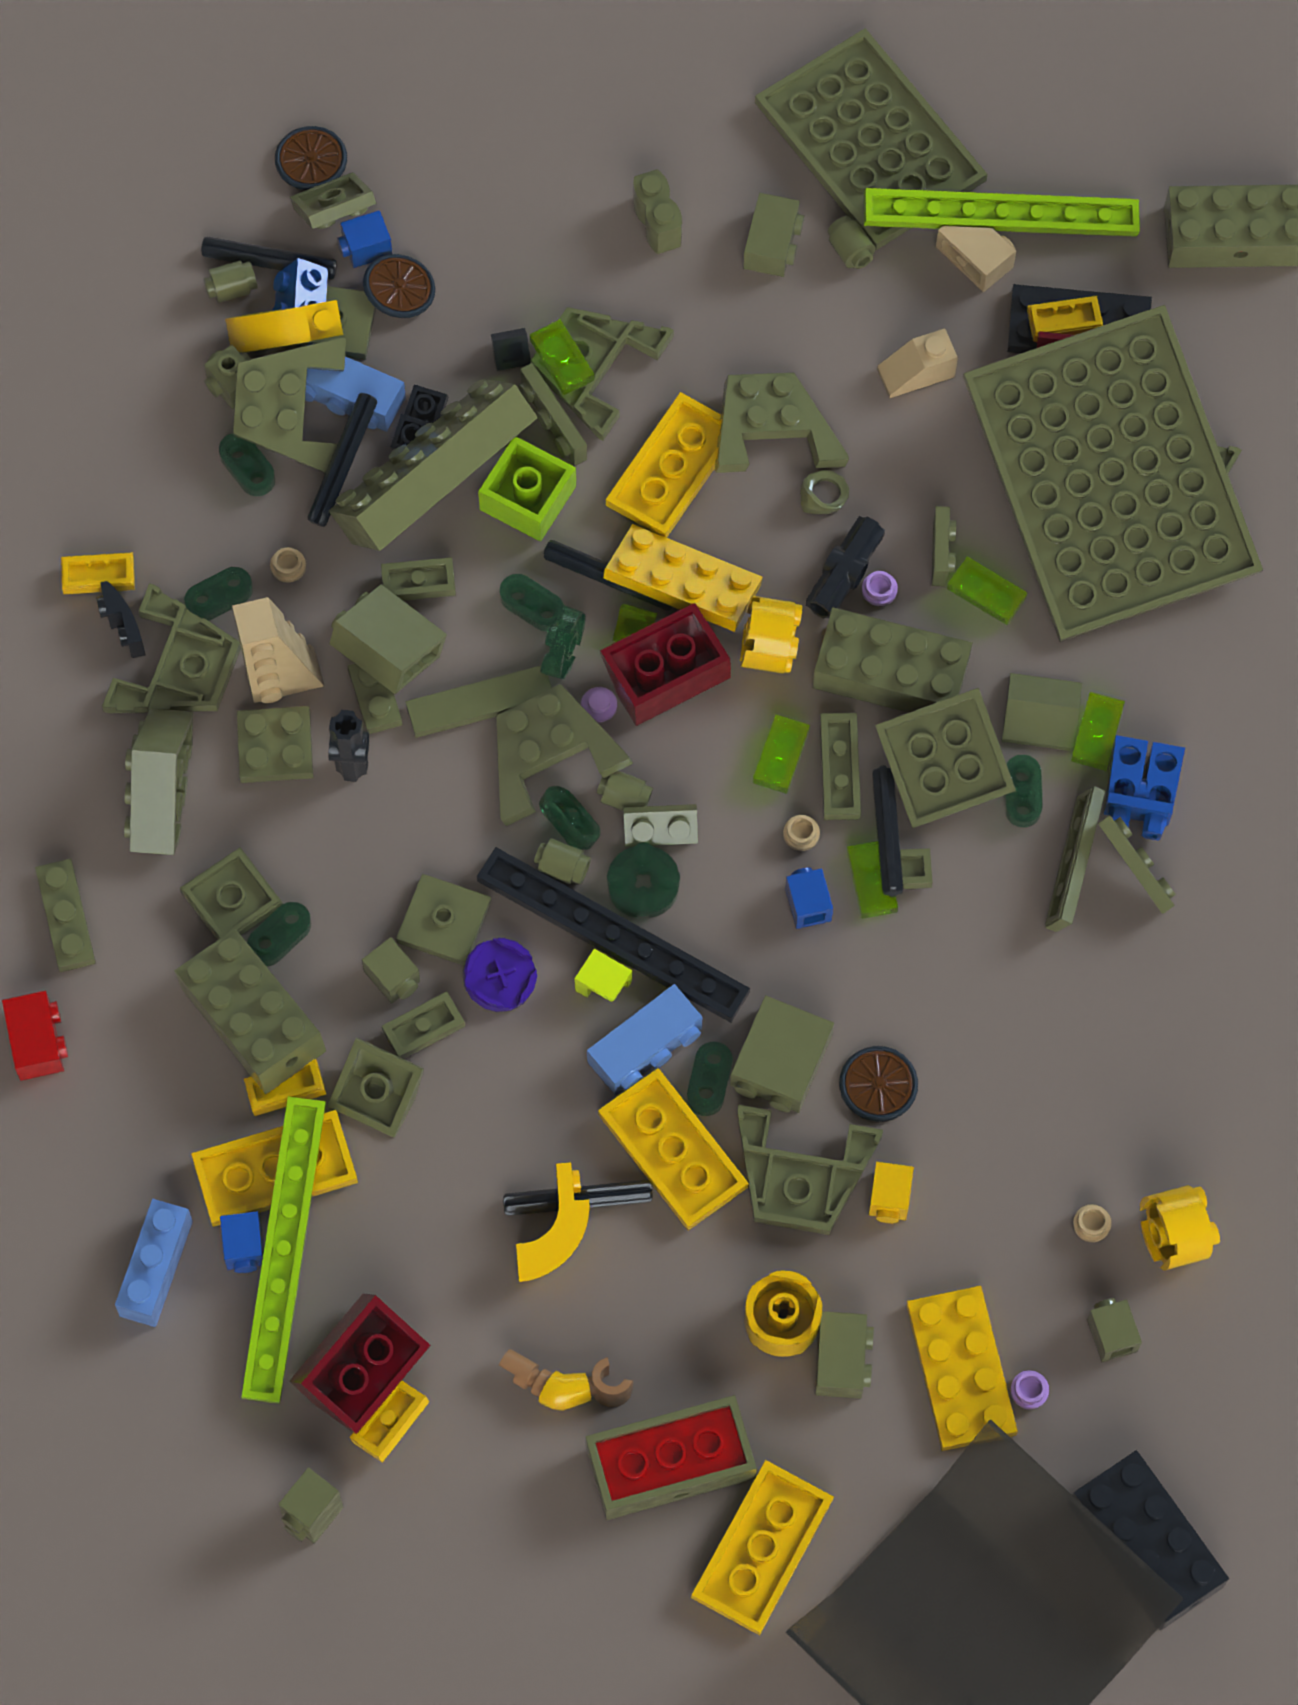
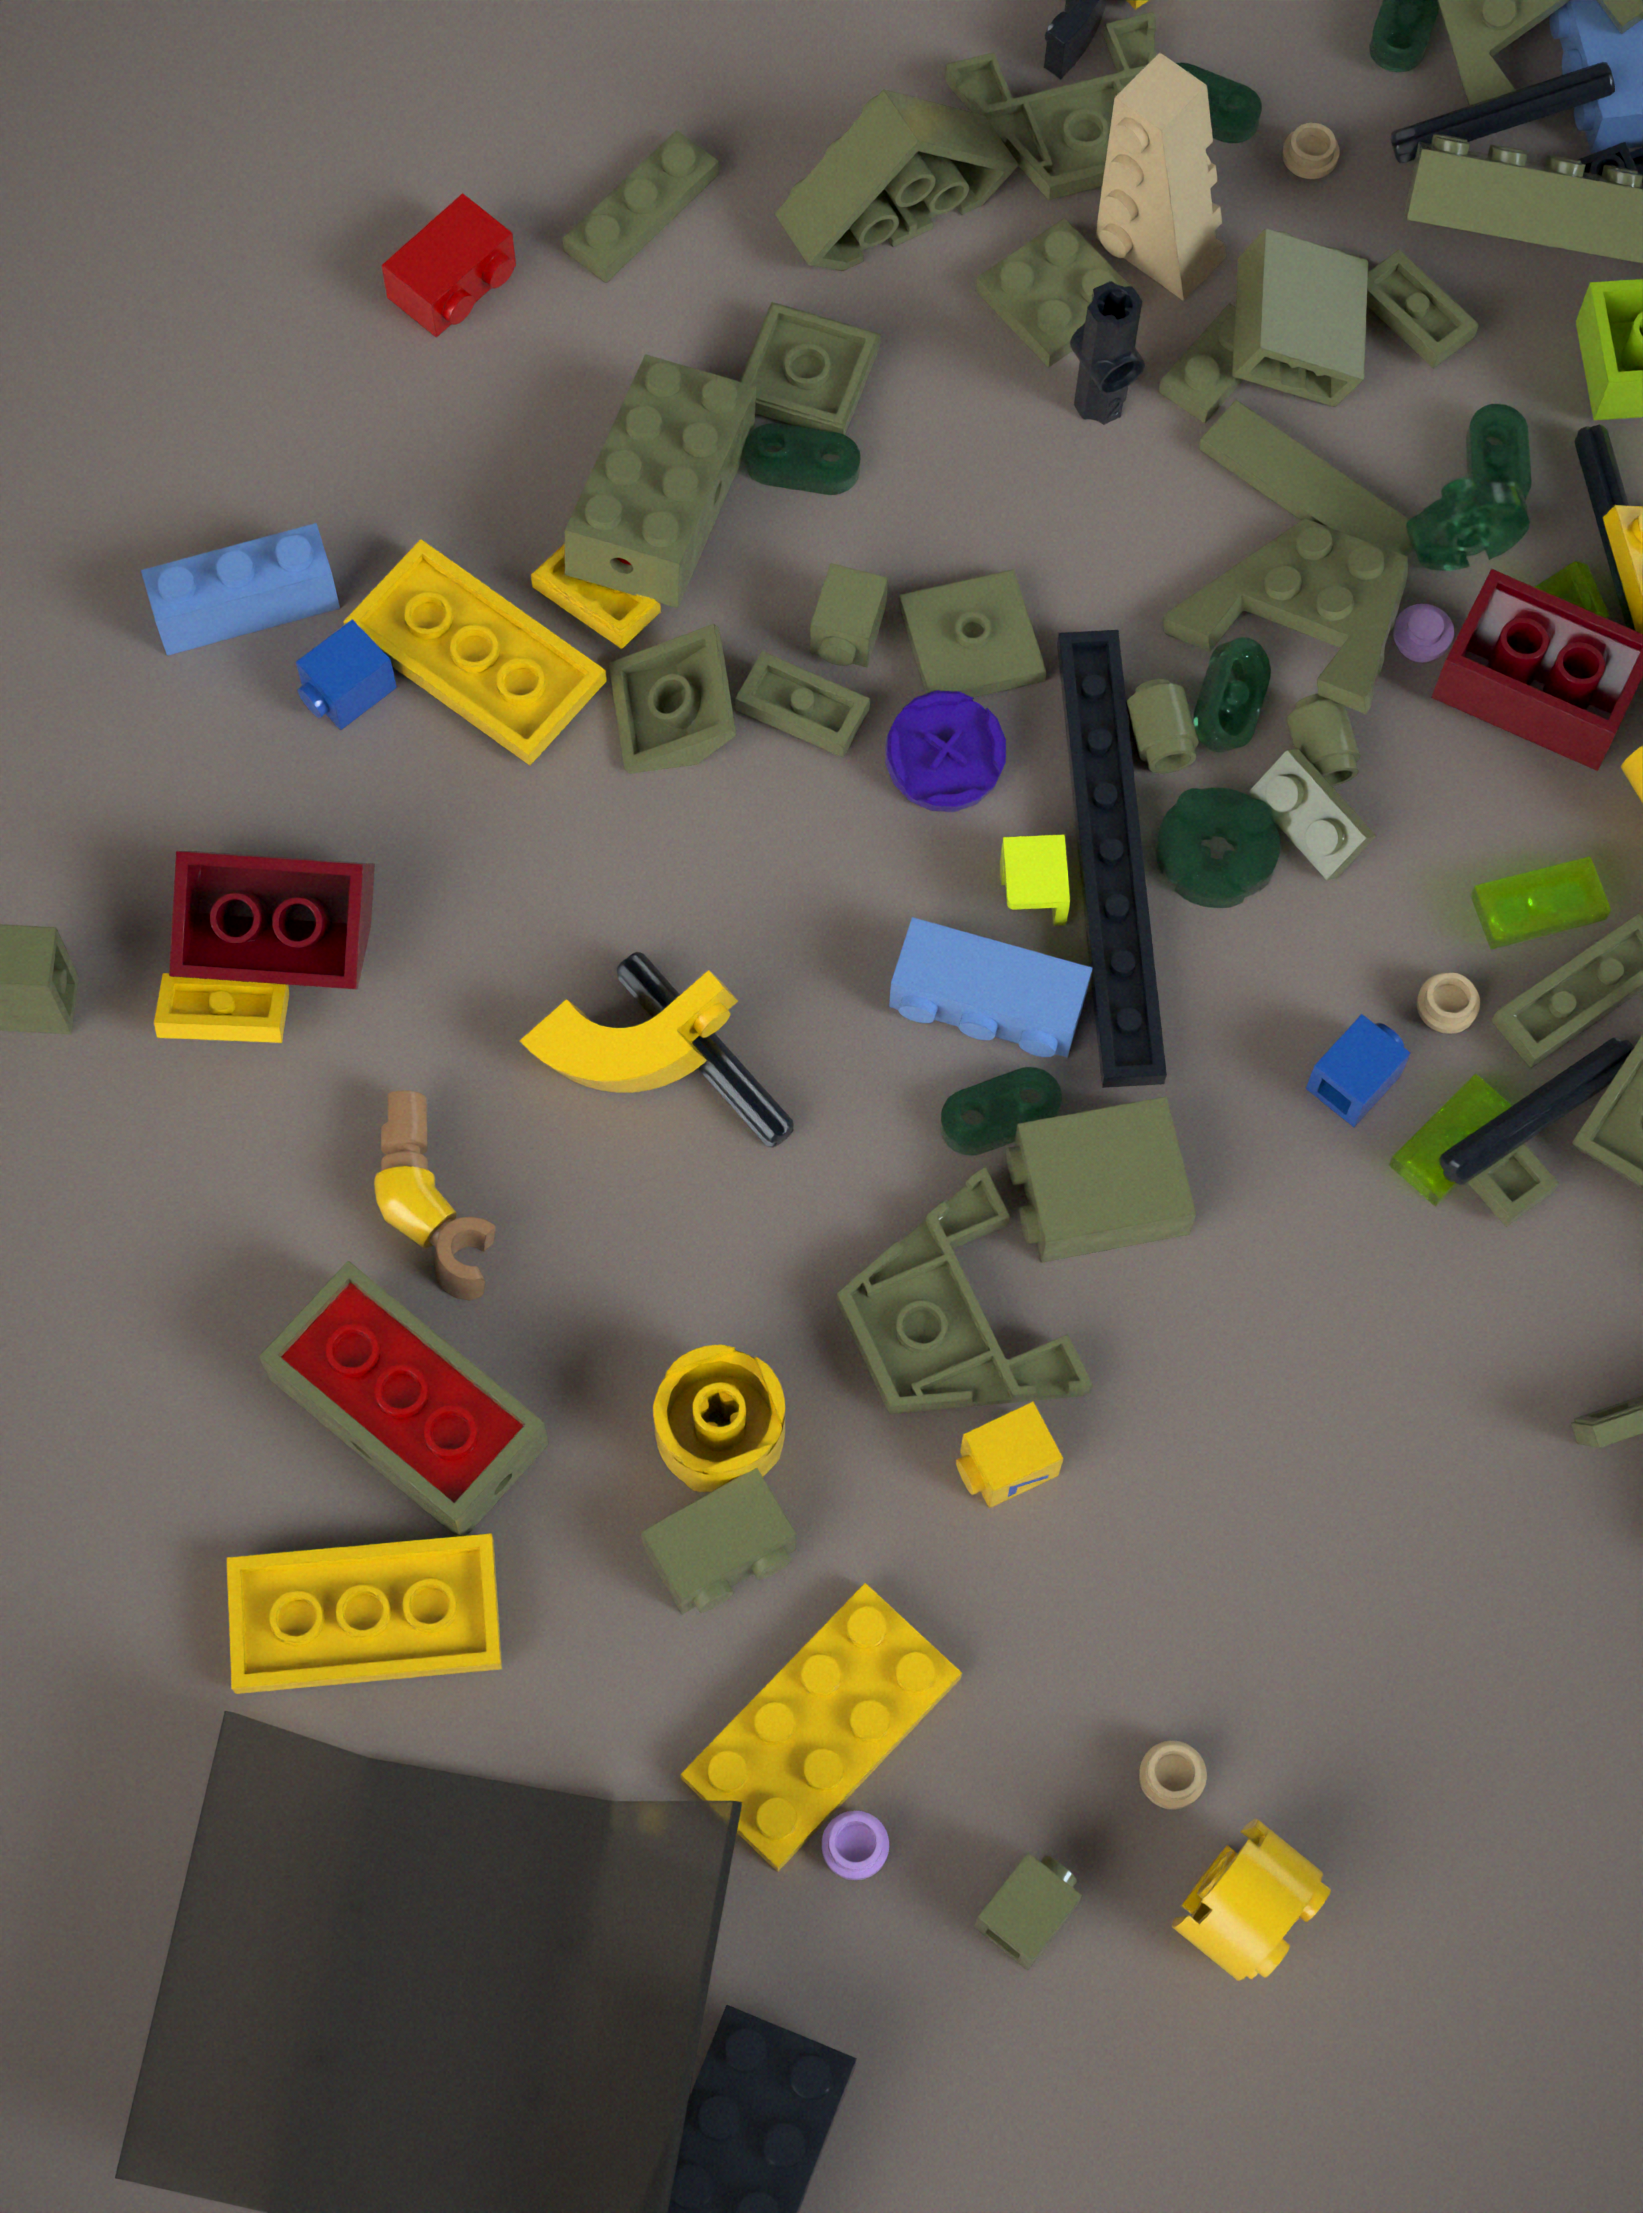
camera: 55 degrees right, 0 degrees up
lime plate [241,1096,326,1404] -> none
yellow plate [598,1068,749,1231] -> none
reddish brown wheel [839,1046,918,1122] -> none

